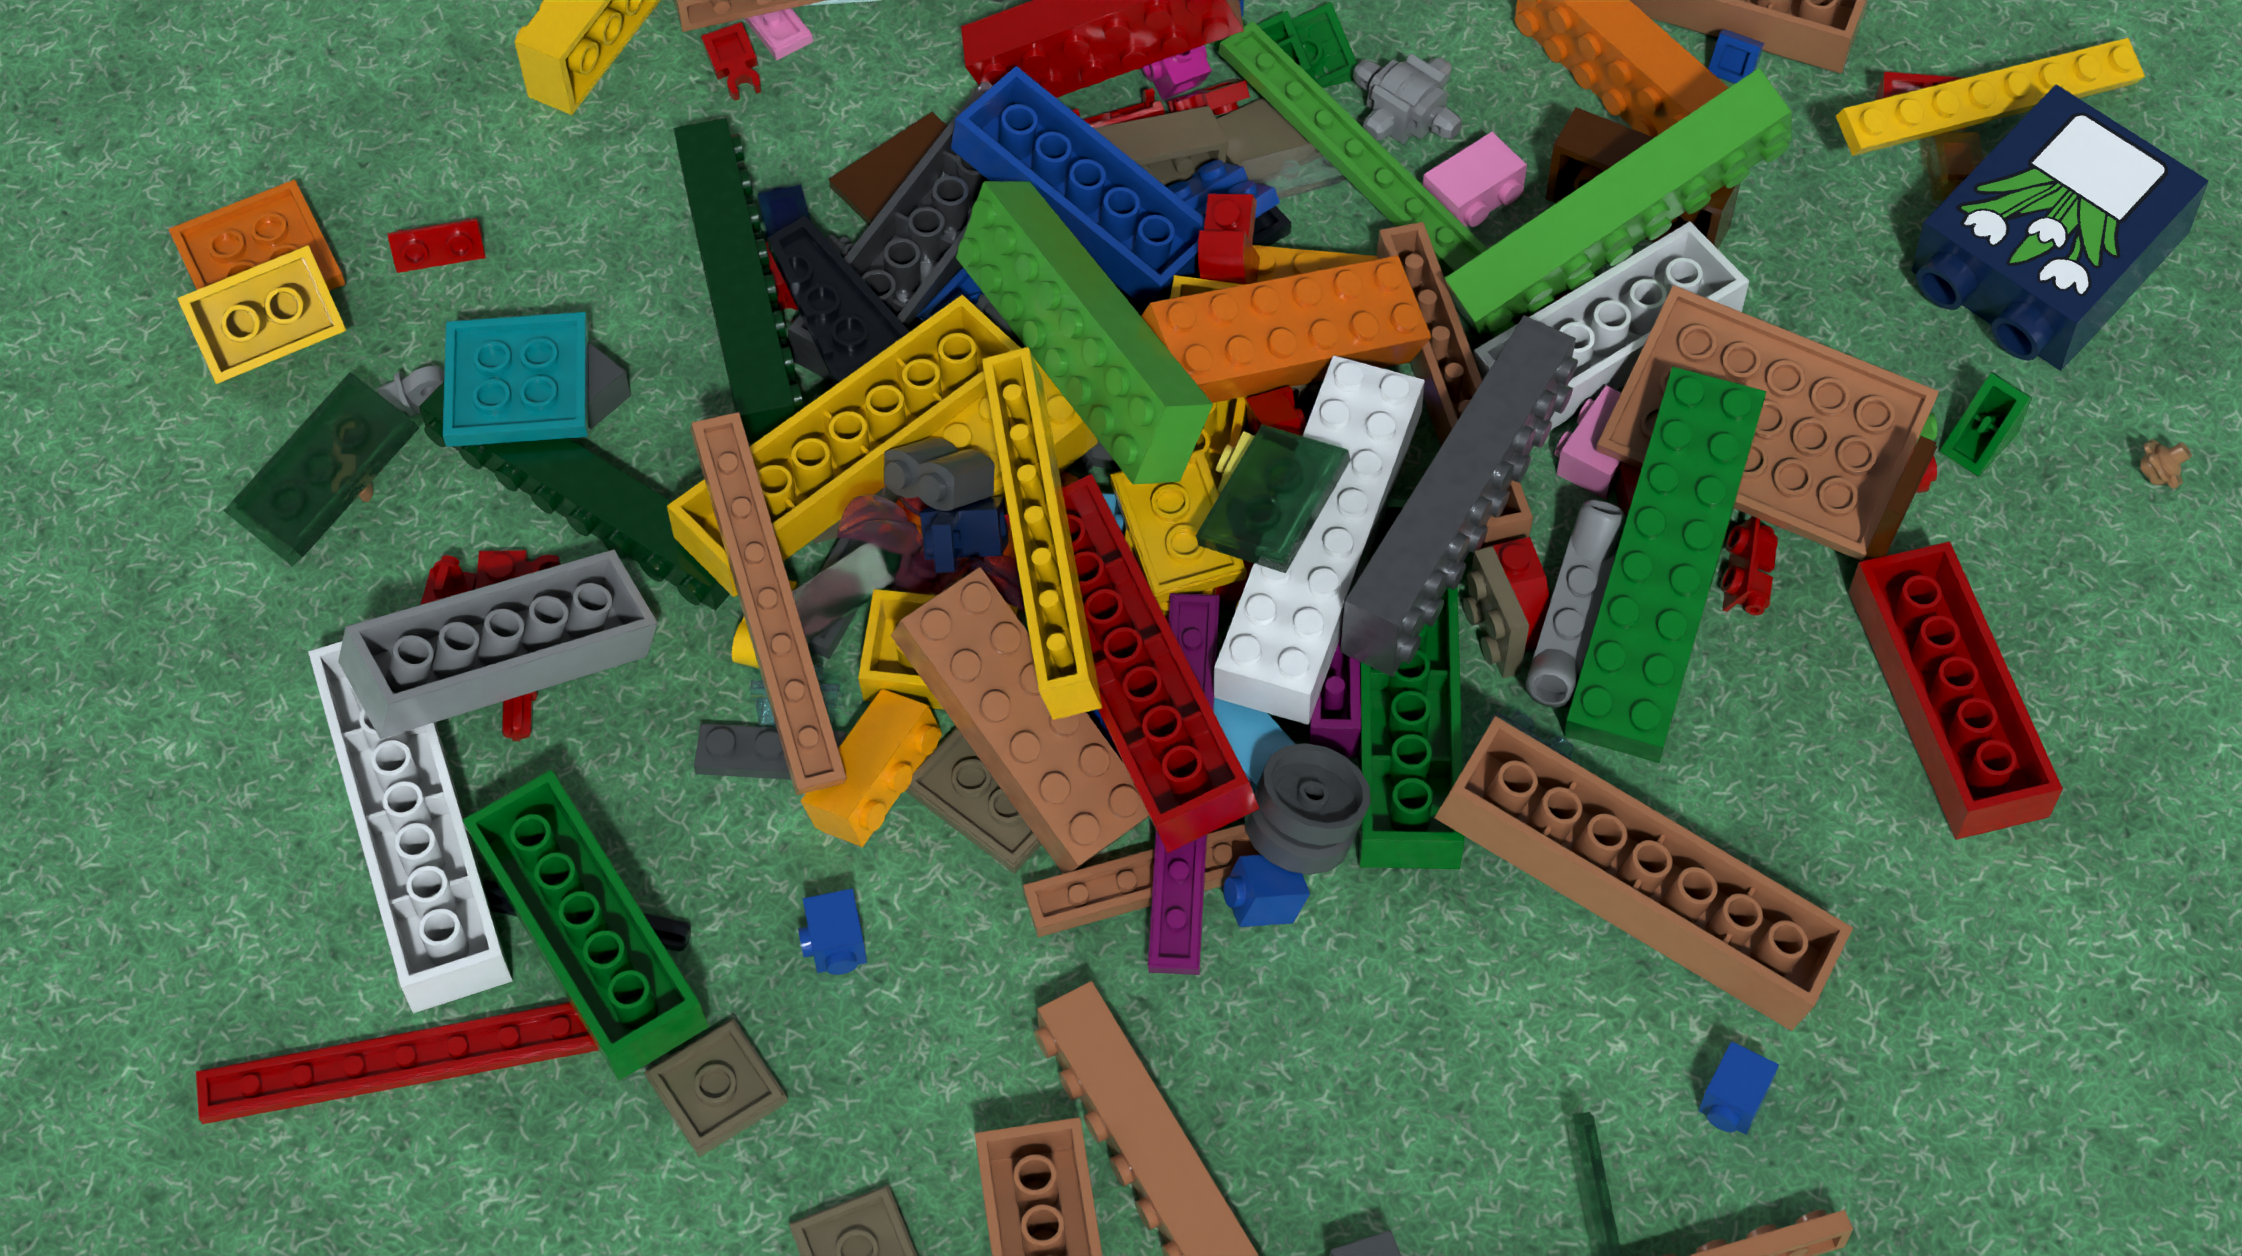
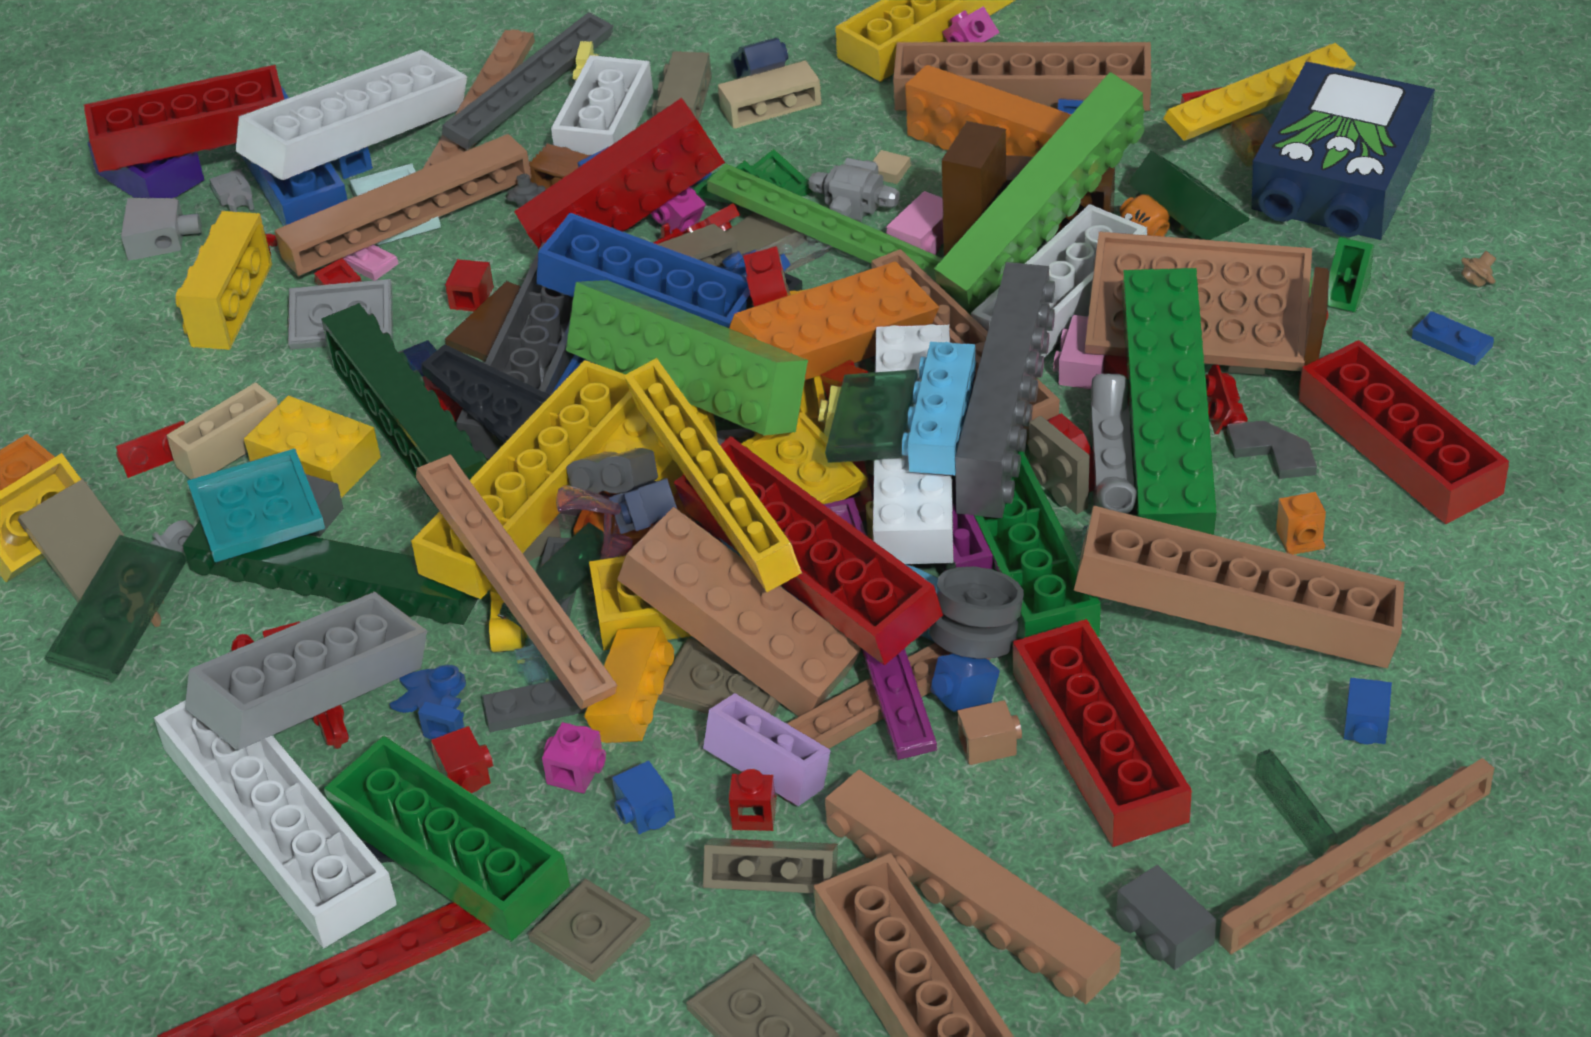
camera: 15 degrees left, 15 degrees down
none -> dark tan tile [18,479,148,609]
none -> tan brick [167,382,278,479]
none -> yellow brick [244,395,381,498]
none -> light grey tile [288,279,393,350]
none -> blue plate [389,665,466,713]
none -> blue tile [418,695,464,739]
none -> red brick [431,726,494,793]
none -> red brick [445,259,494,312]
none -> dark pink brick [542,722,606,794]
none -> lavender brick [703,693,831,807]
none -> dark tan brick [703,838,838,893]
none -> red brick [729,769,777,831]
none -> tan tile [873,150,911,184]
none -> medium azure brick [902,342,976,475]
none -> reddish brown brick [941,121,1006,257]
none -> nougat brick [958,700,1022,765]
none -> red brick [1013,619,1192,847]
none -> orange head [1119,195,1170,237]
none -> dark green slope [1128,150,1250,240]
none -> flat silver tile [1227,421,1317,479]
none -> orange brick [1276,492,1326,555]
none -> blue plate [1412,311,1494,366]

